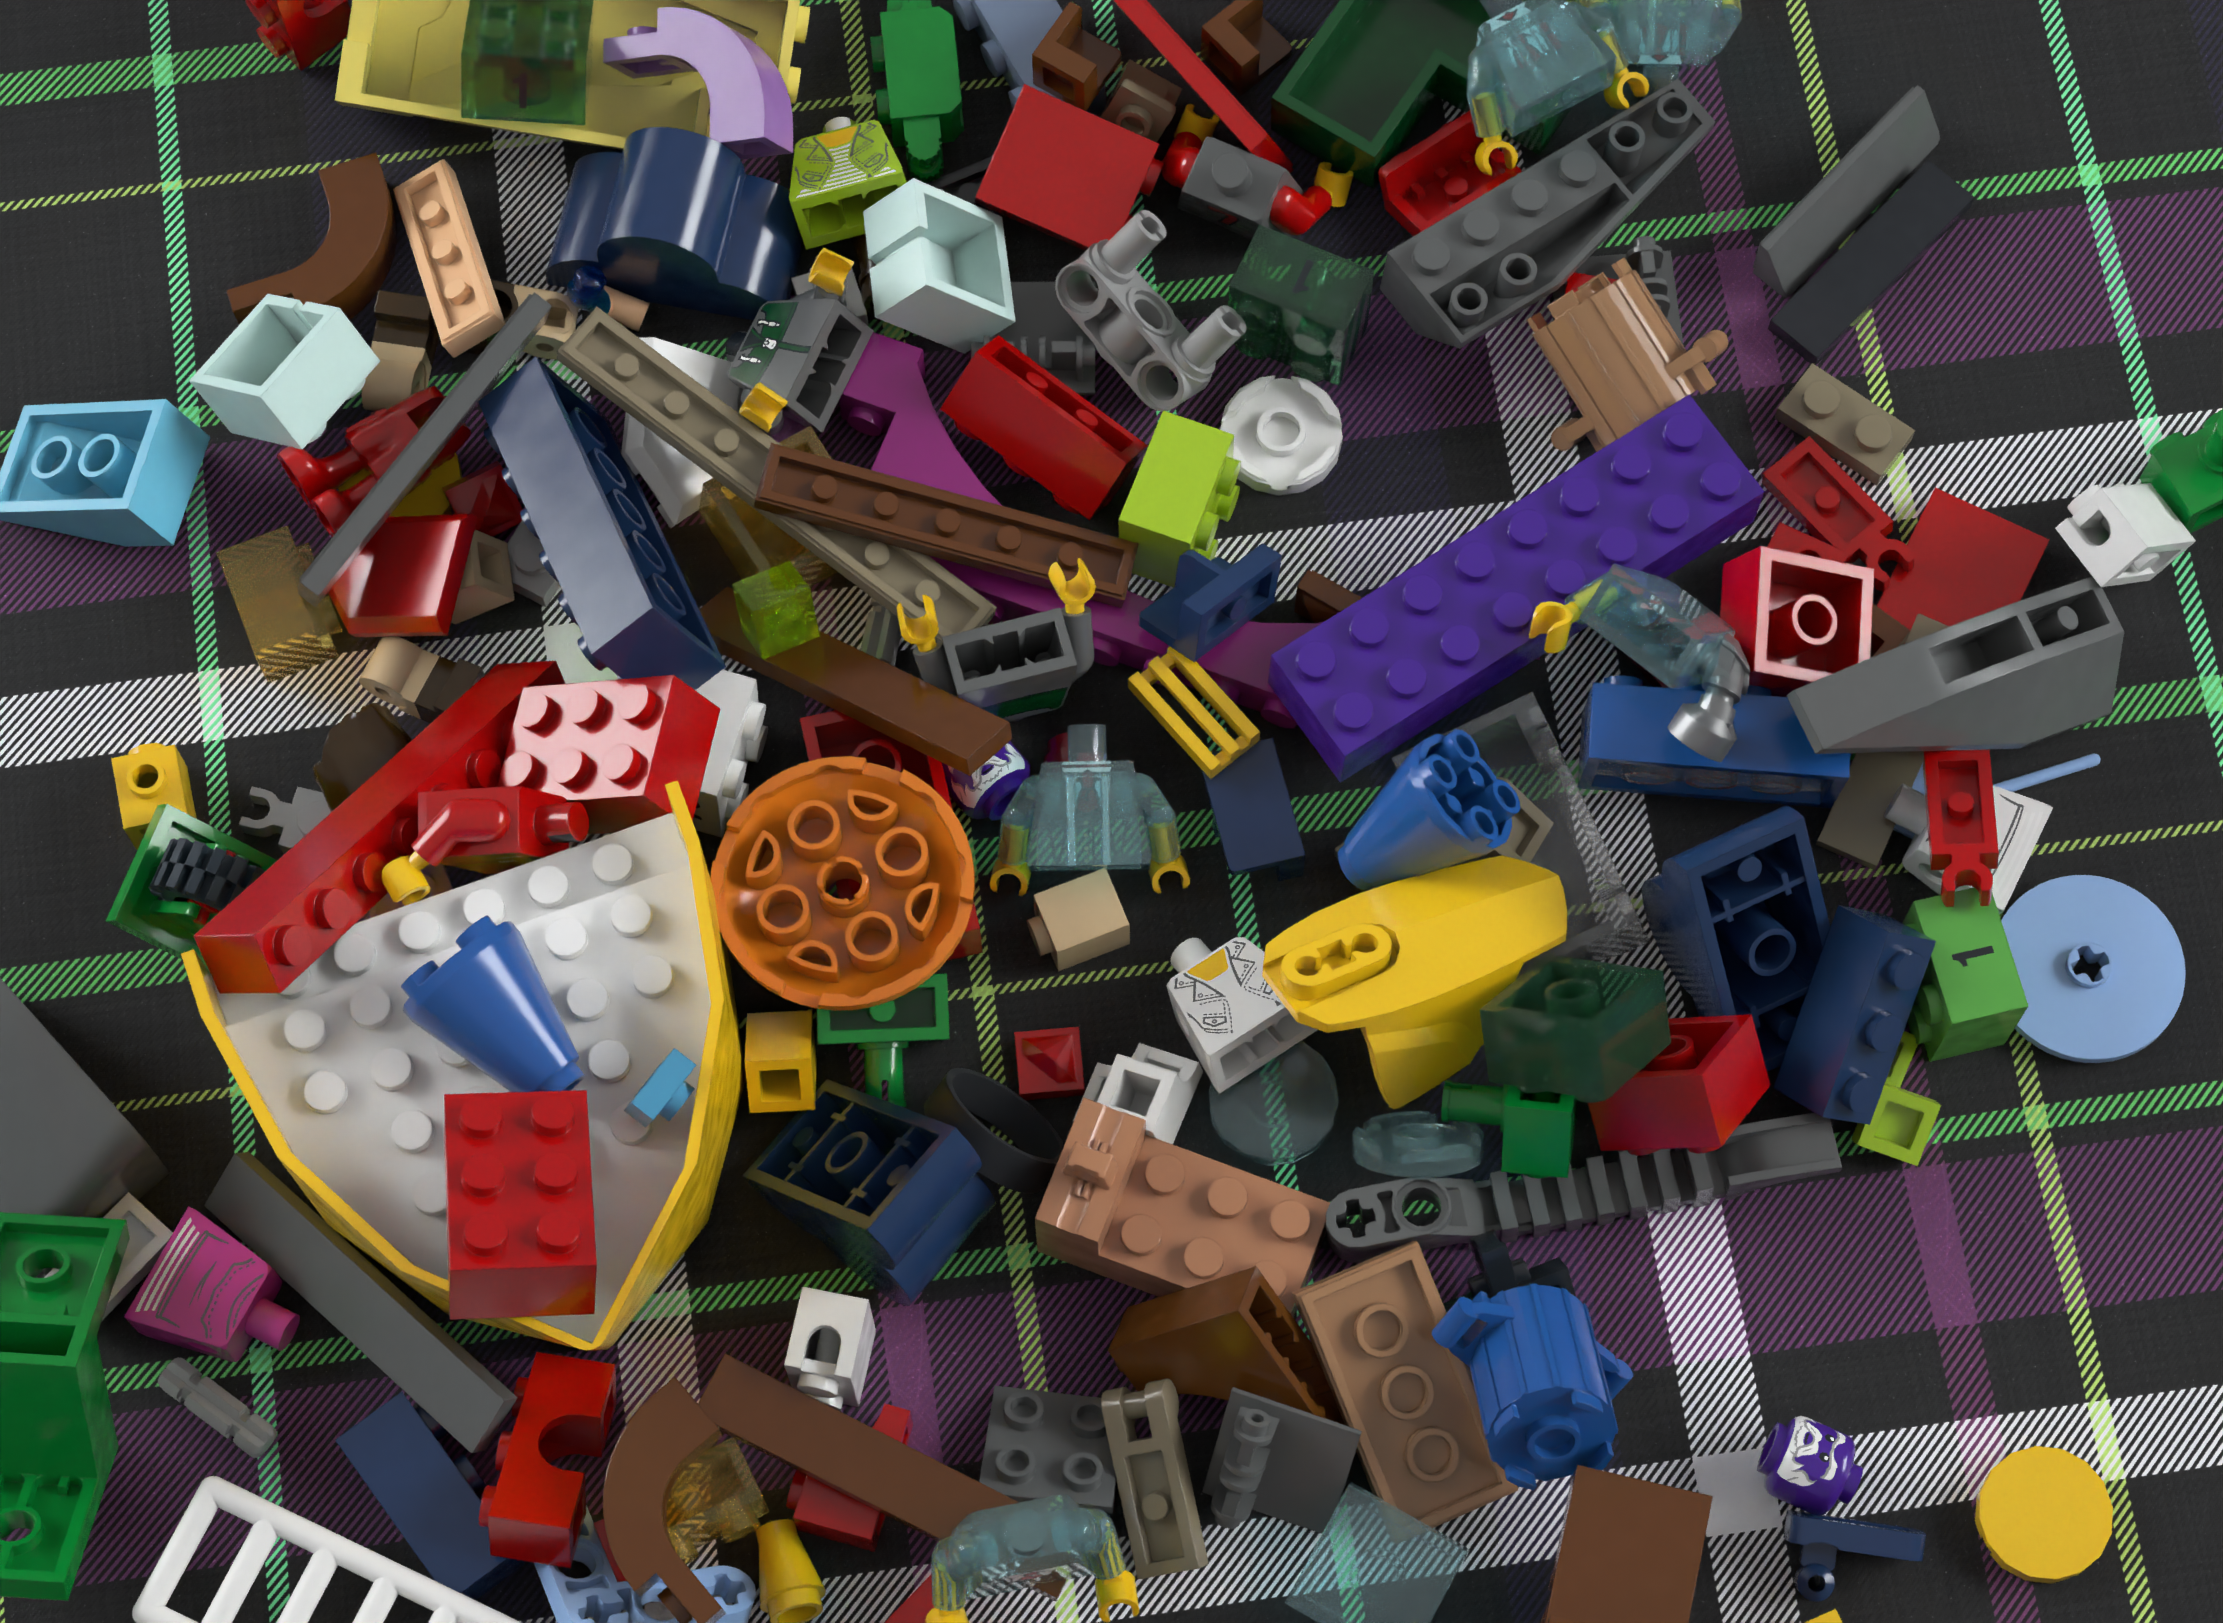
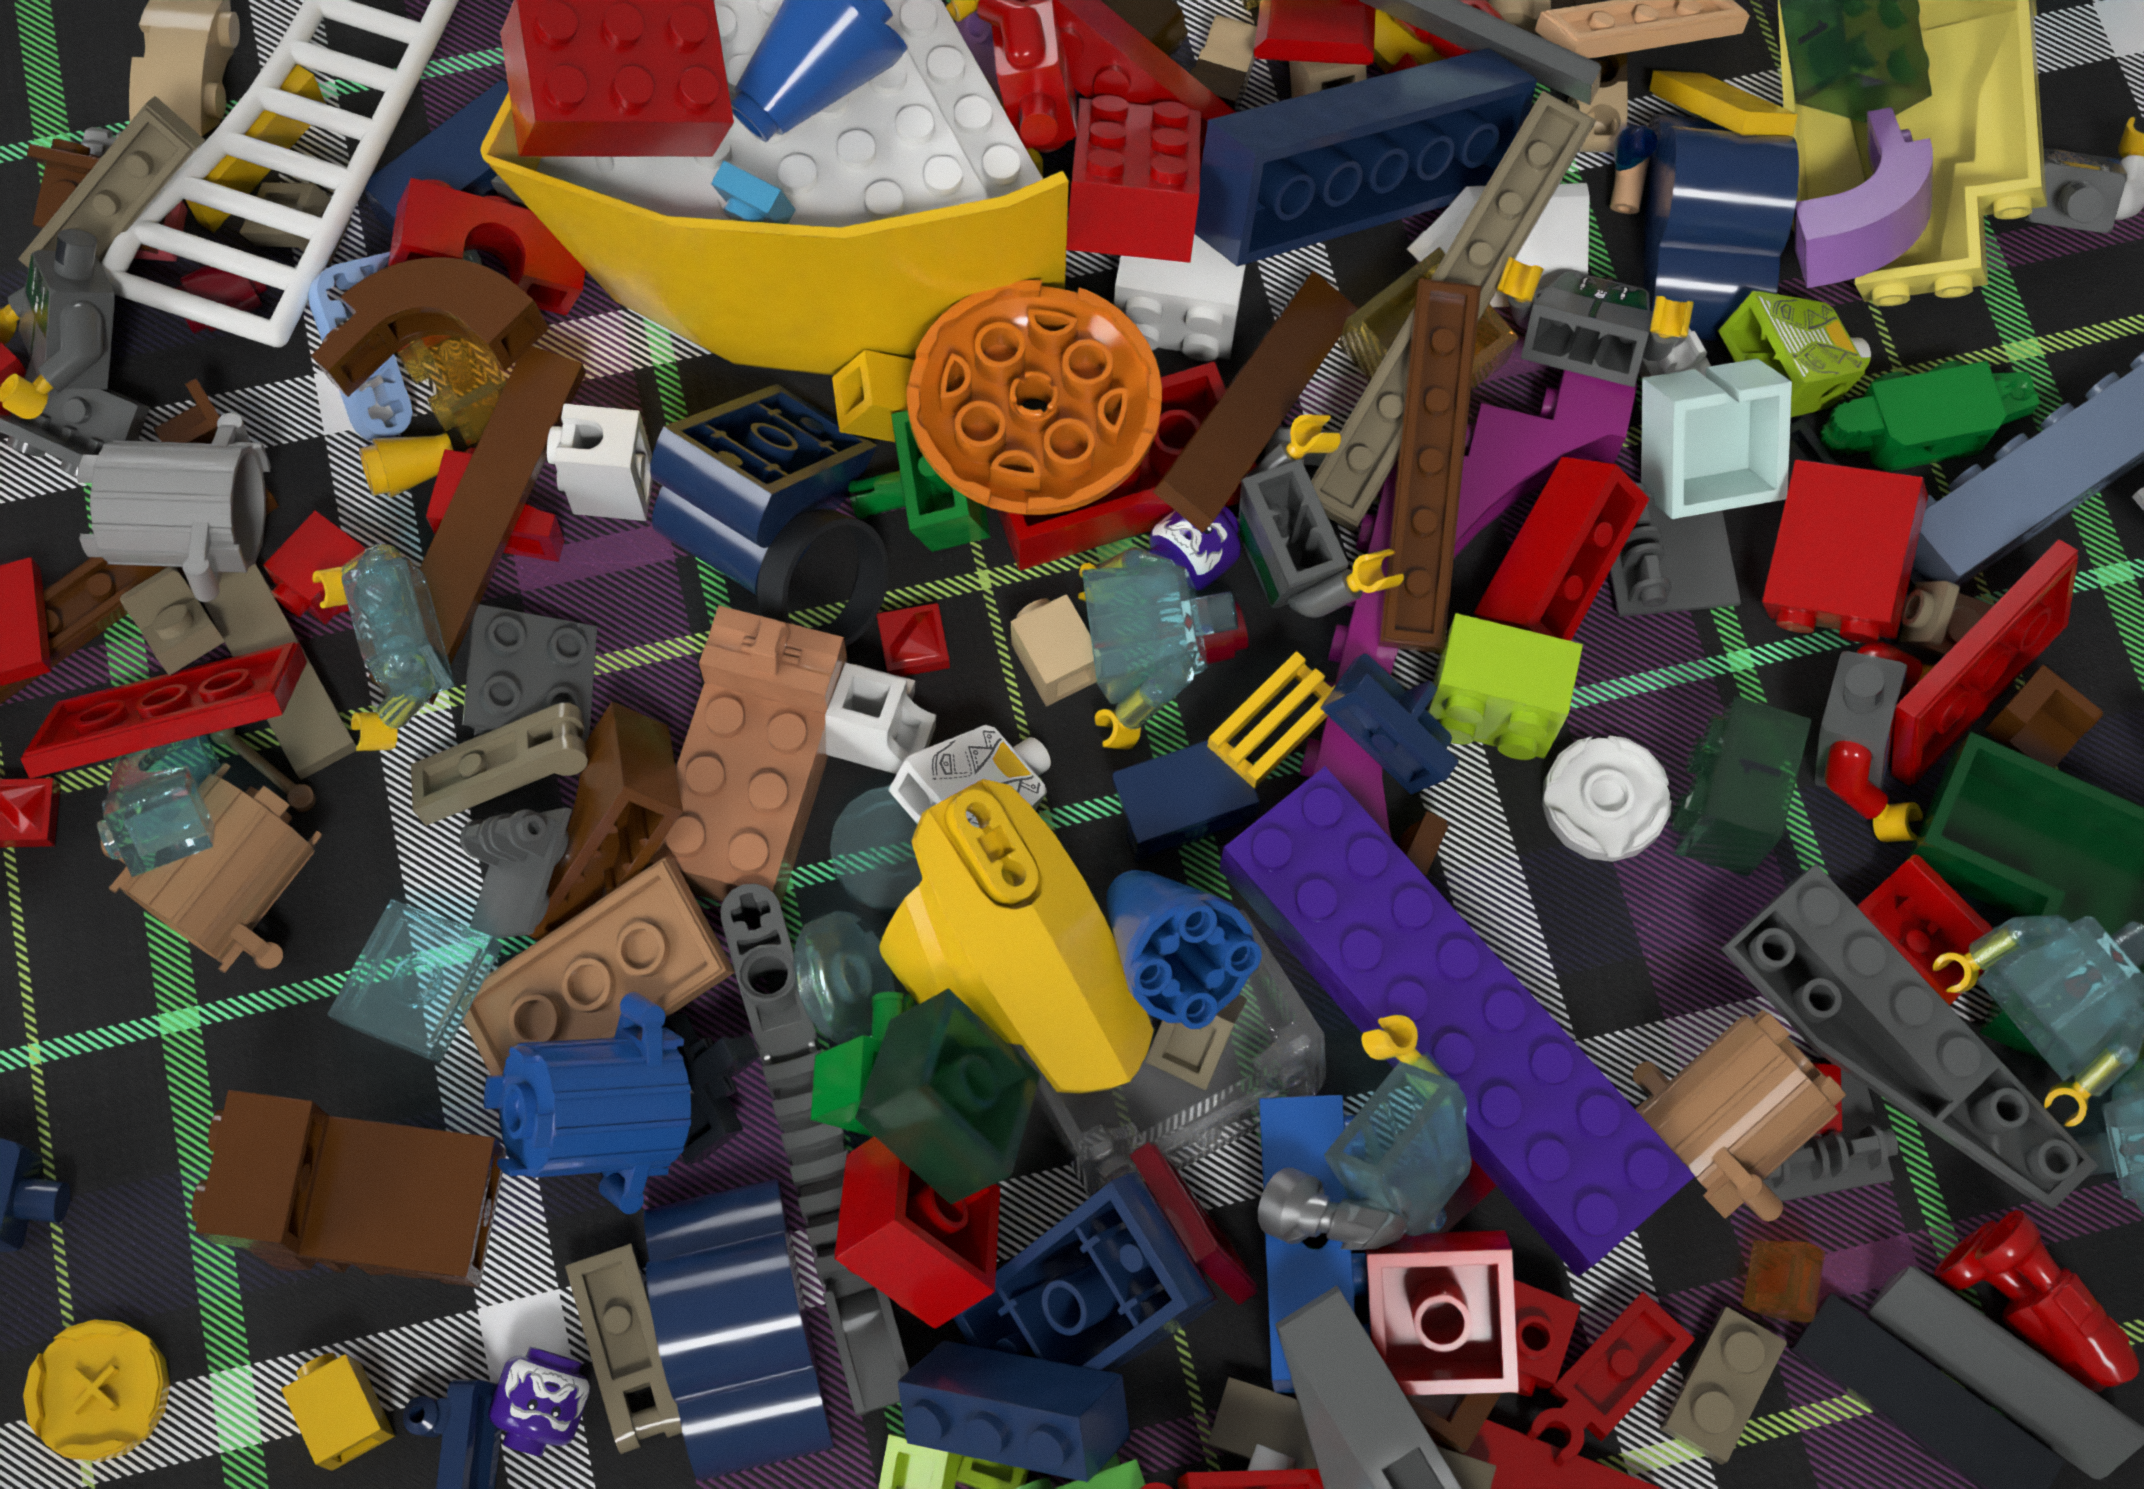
camera: 80 degrees right, 0 degrees up
clear neon green plate [732,561,820,660] -> none
reddish brown panel [1032,1,1121,111] -> none
light grey piece [1055,210,1247,411] -> none
none -> dark tan plate [565,1244,683,1454]
none -> dark blue brick [644,1178,835,1482]
none -> dark red tile [1129,1142,1258,1305]
none -> yellow tile [1649,70,1798,136]
none -> clear orange brick [1742,1240,1826,1322]
none -> red piece [1934,1210,2140,1393]

